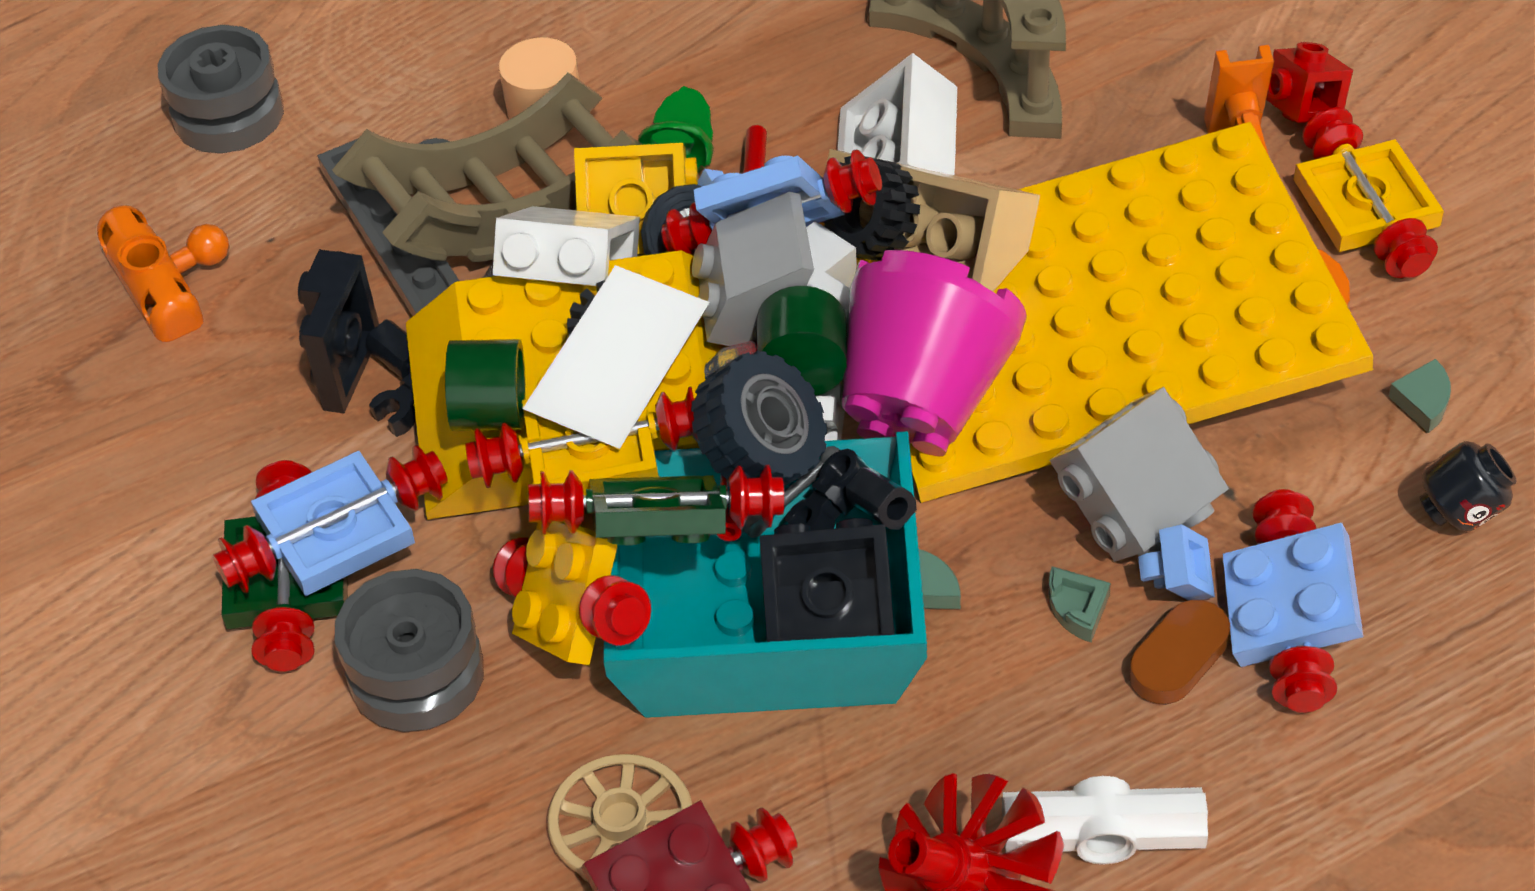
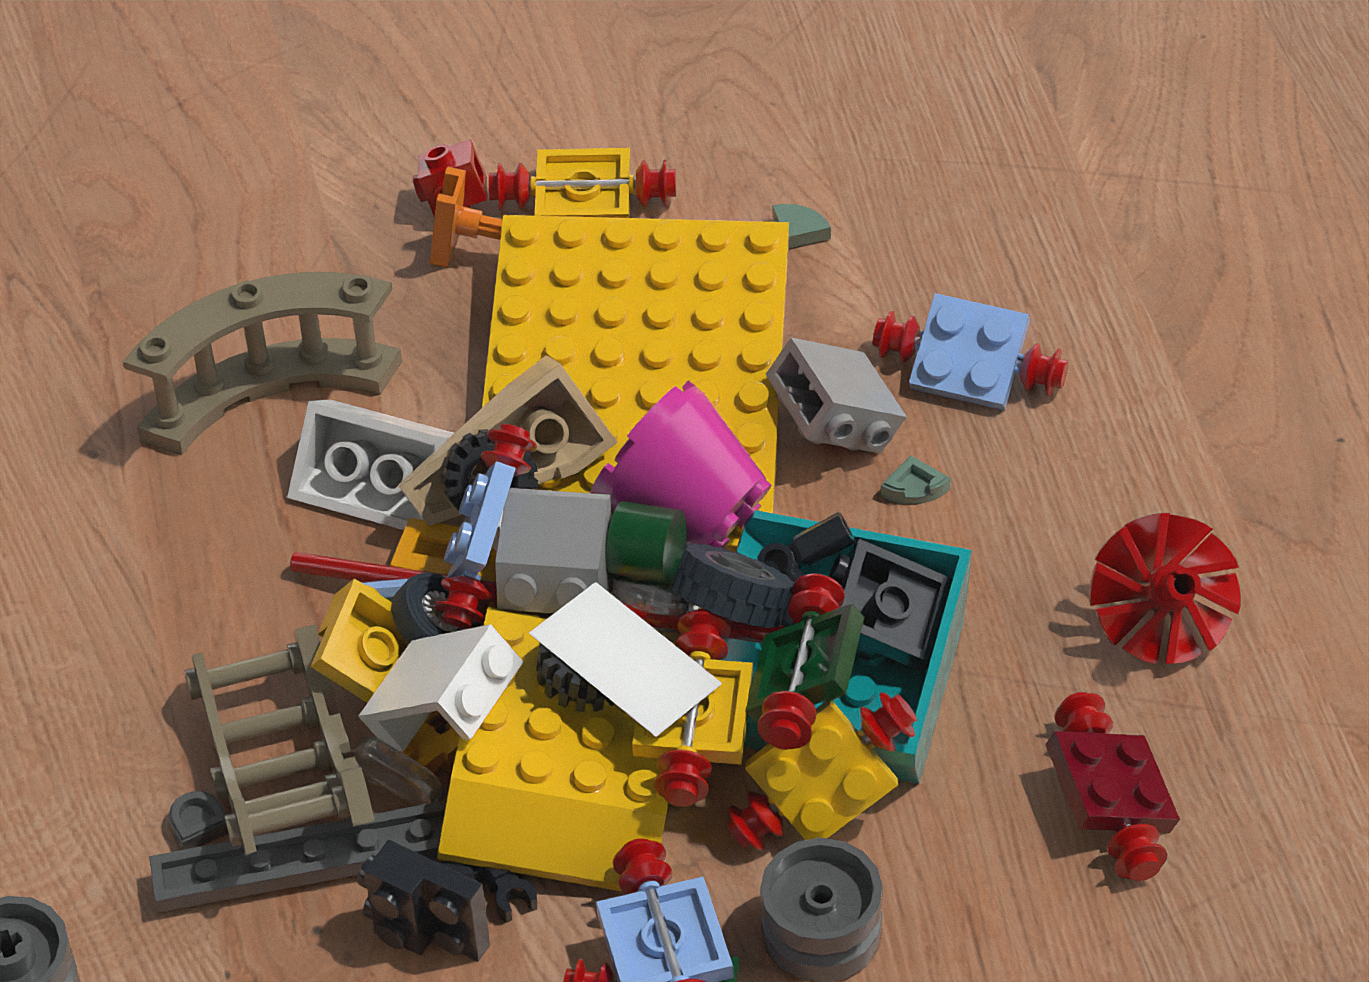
camera: 75 degrees left, 0 degrees up
dark green piece [445,339,526,431] -> none
light nougat piece [499,38,579,120] -> none
tan wheel [547,754,692,882] -> none
green piece [638,86,714,173] -> none
white piece [1002,776,1208,864] -> none
dark orange tile [1130,600,1230,704] -> none
light blue tile [1138,524,1215,600] -> none
black head [1420,441,1517,531] -> none

